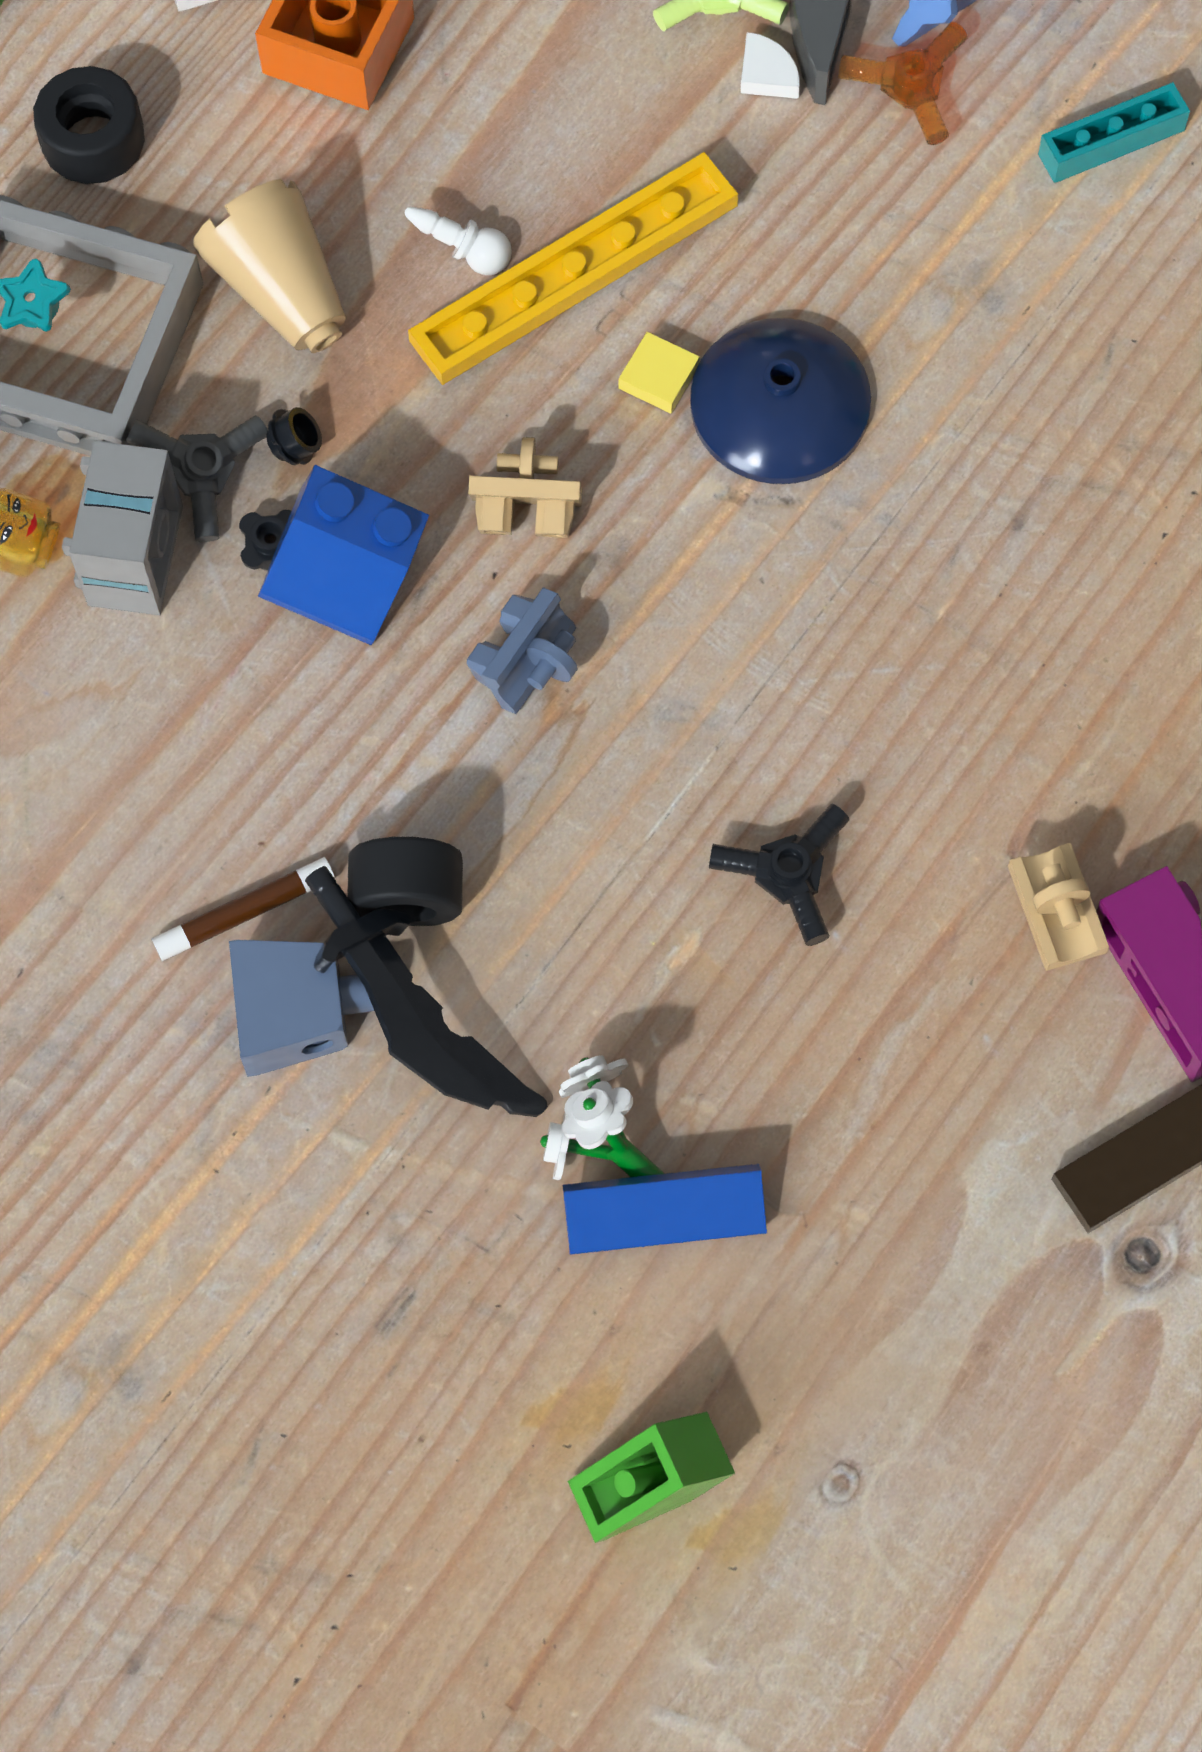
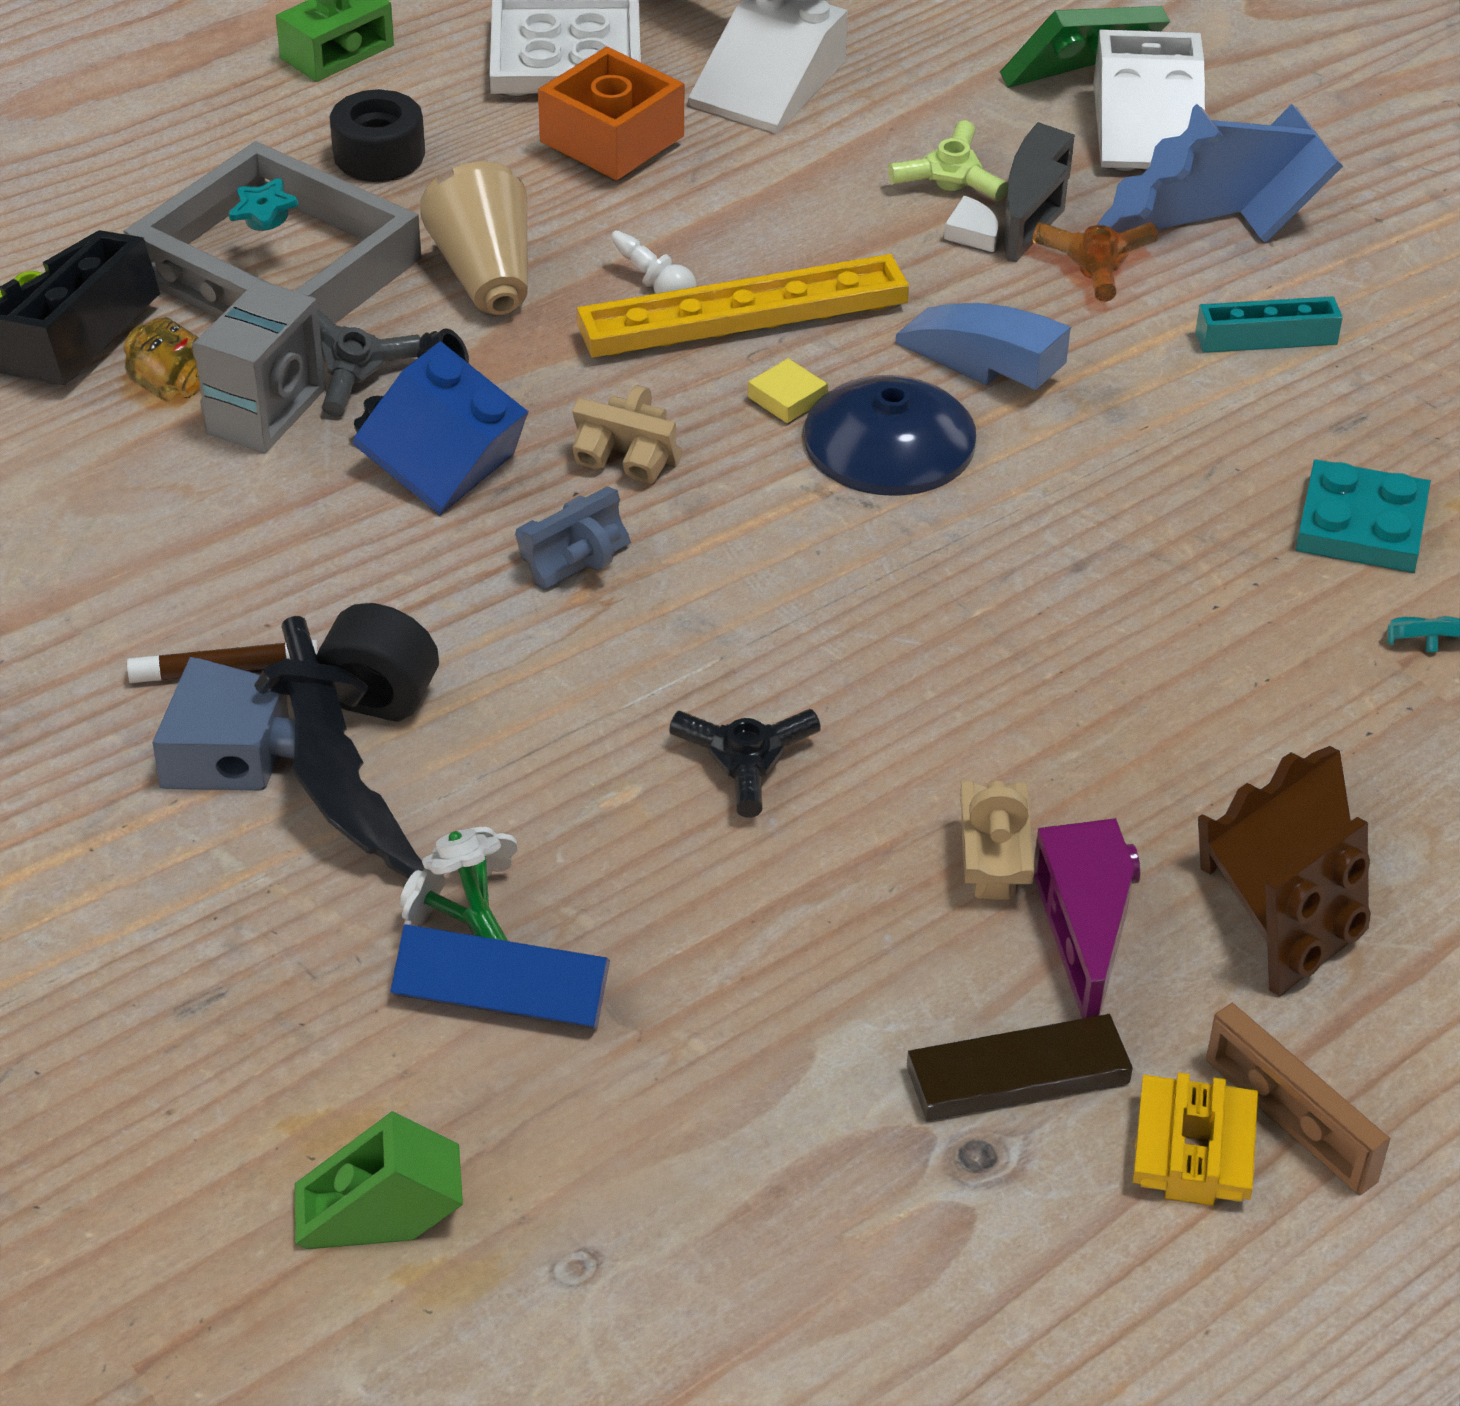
camera: 15 degrees right, 25 degrees down
none -> medium blue slope [895,303,1071,390]

